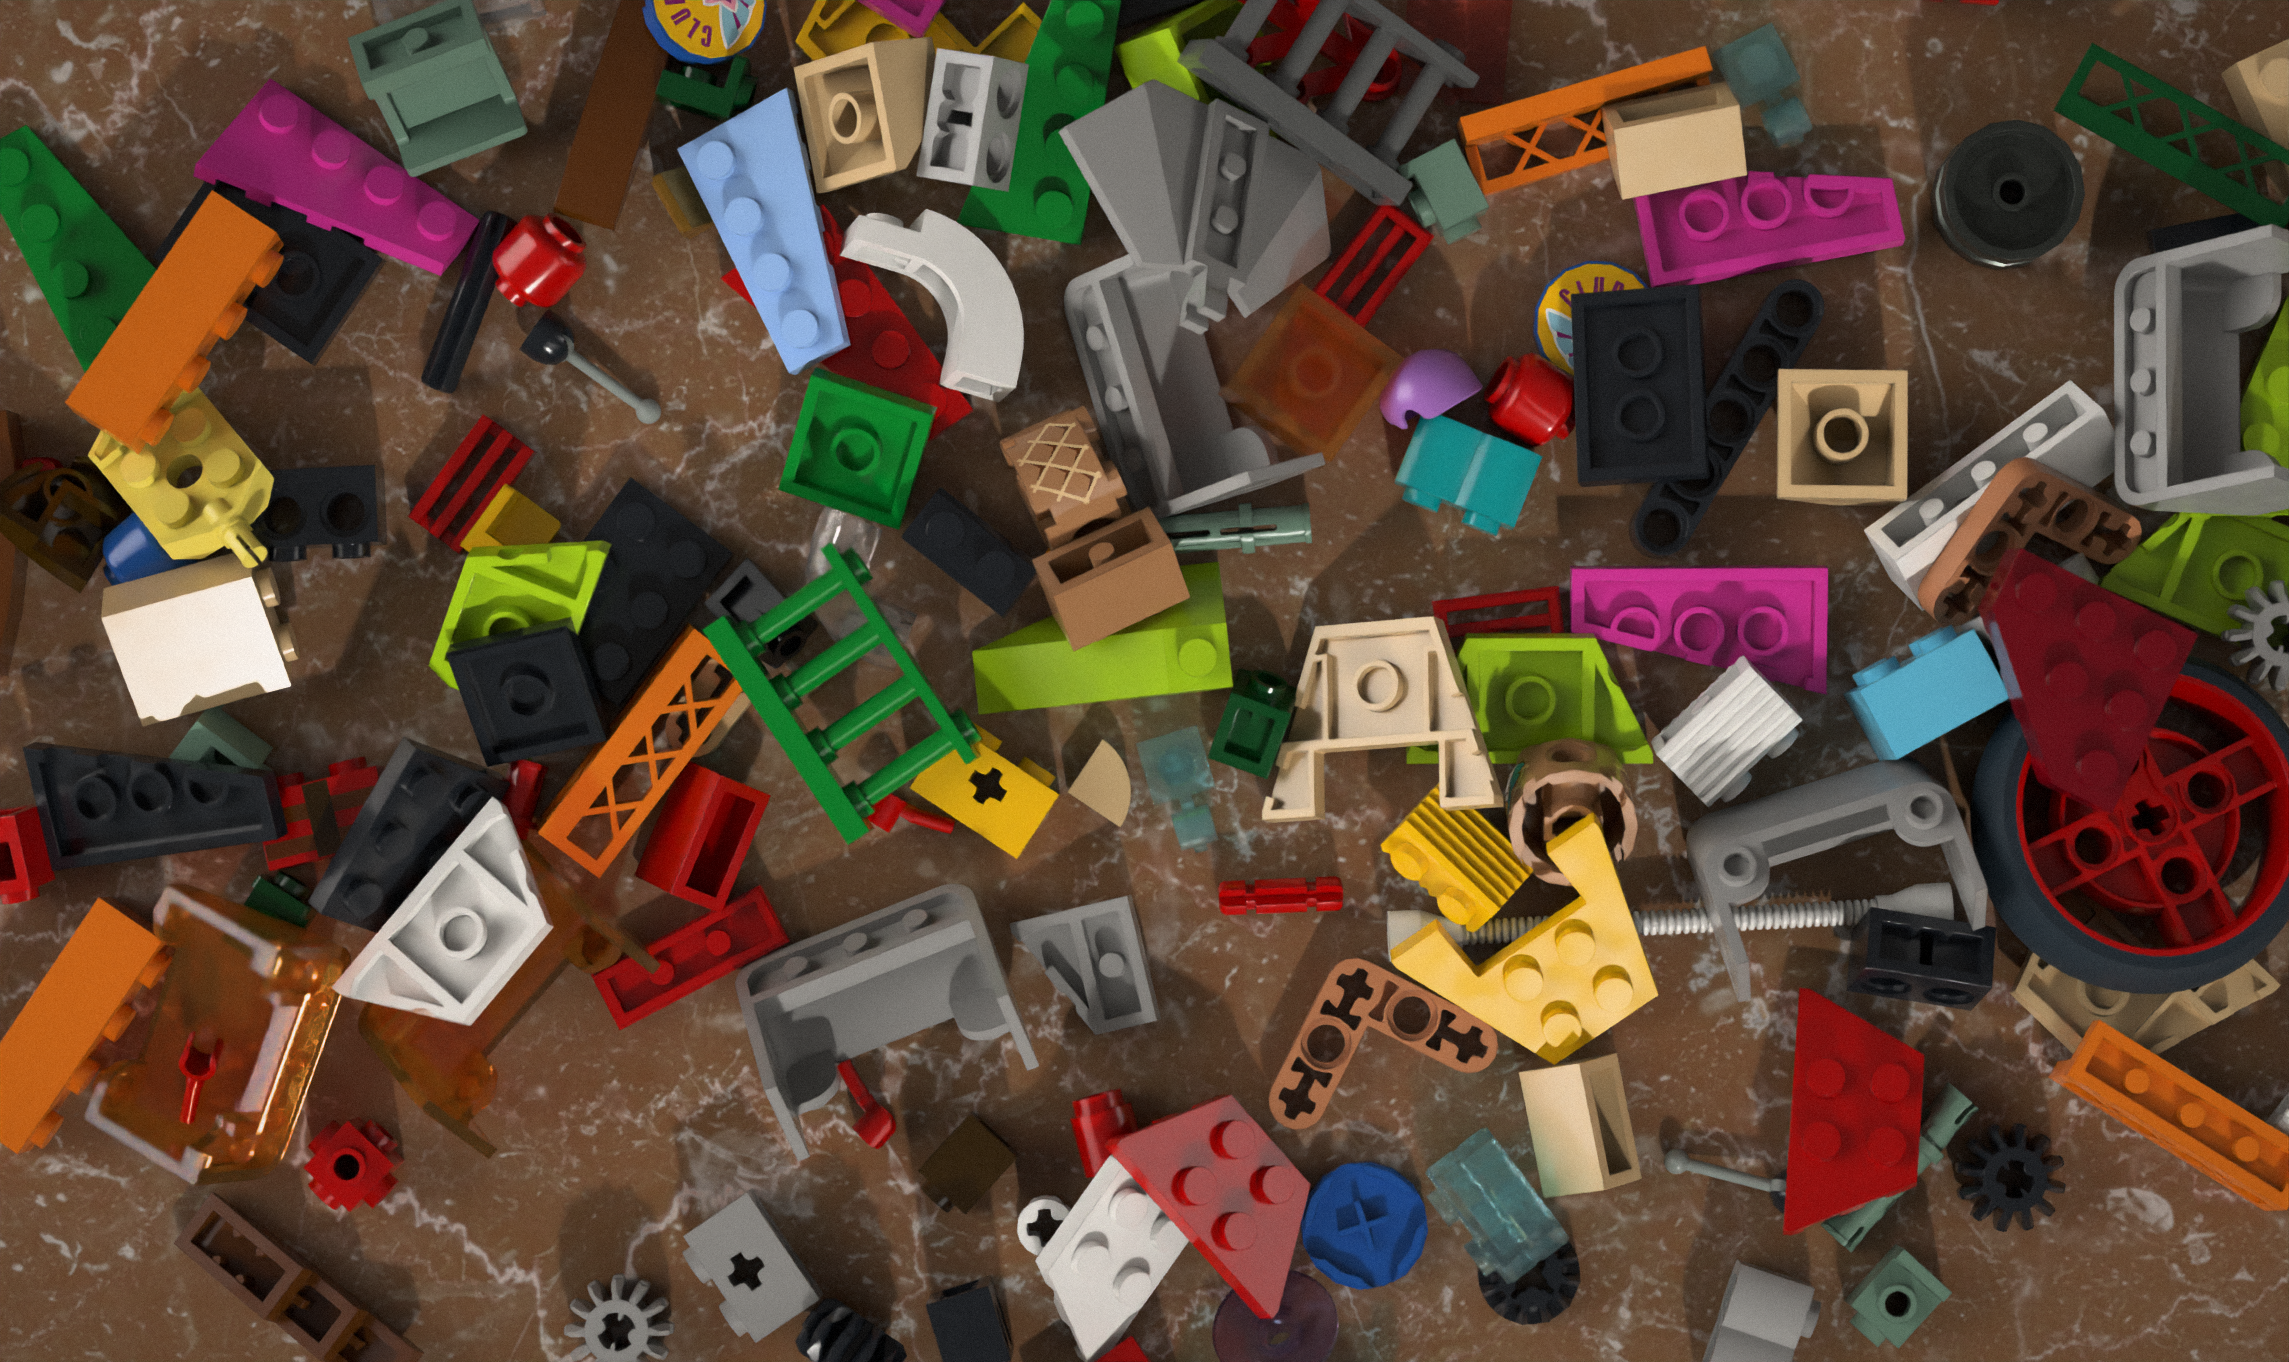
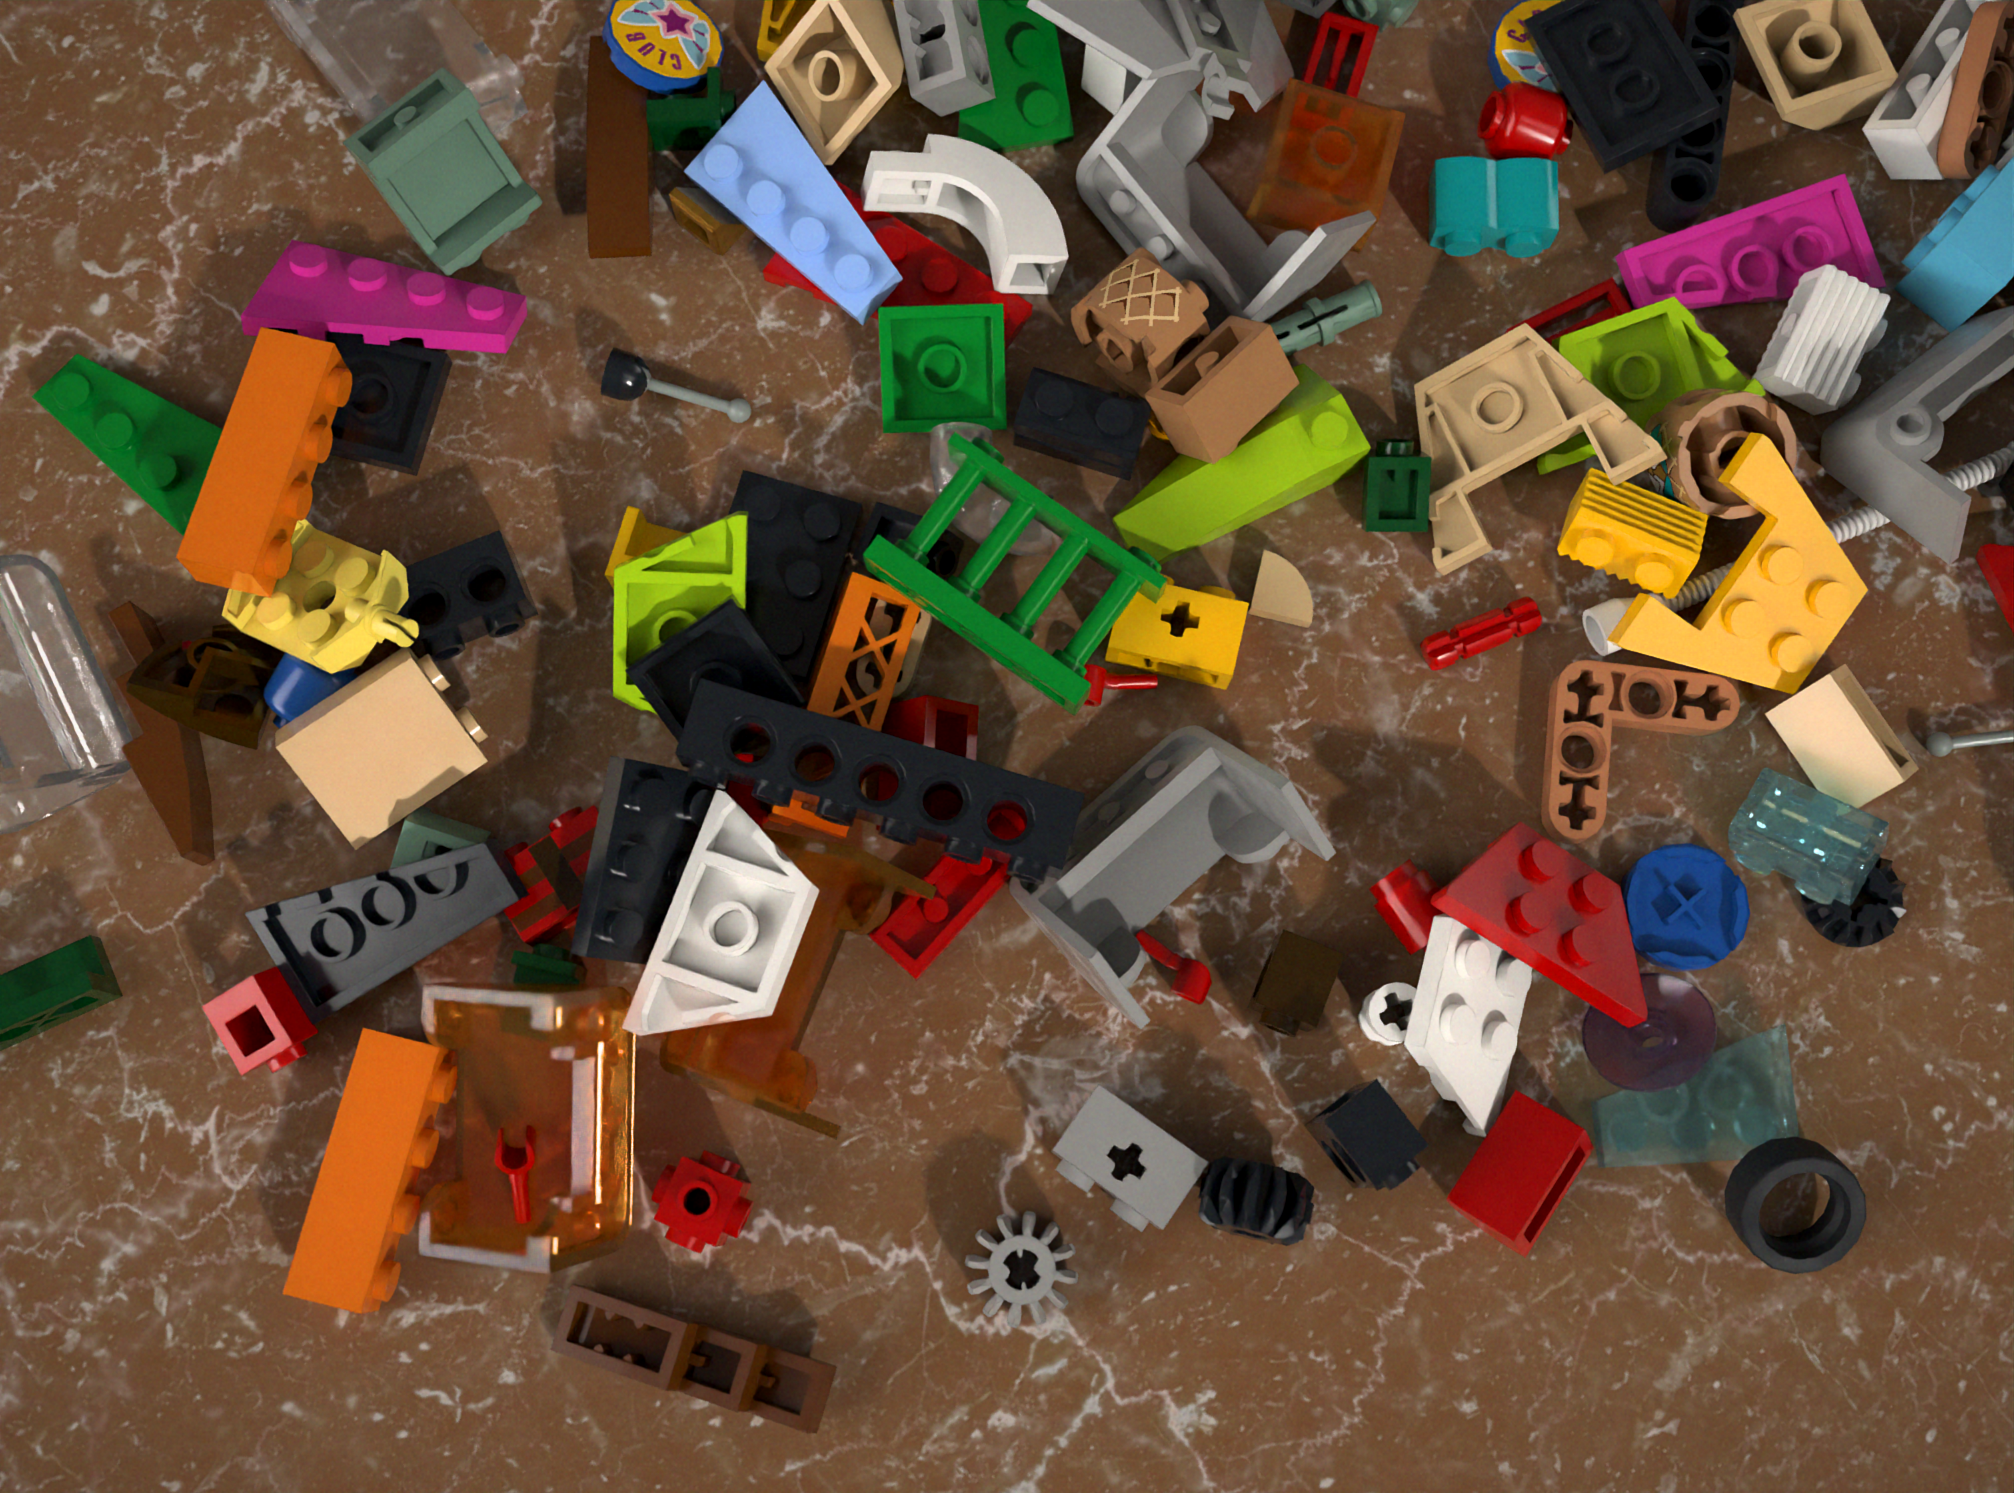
camera: 25 degrees left, 10 degrees down
red tile [408,414,537,555] -> none
black axle [421,210,517,394] -> none
red head [492,212,587,308] -> none
light grey wing [1010,895,1161,1035] -> none
clear light blue plate [1136,725,1219,853] -> none
medium lavender hair [1379,349,1483,429] -> none
none -> black brick [675,678,1085,884]

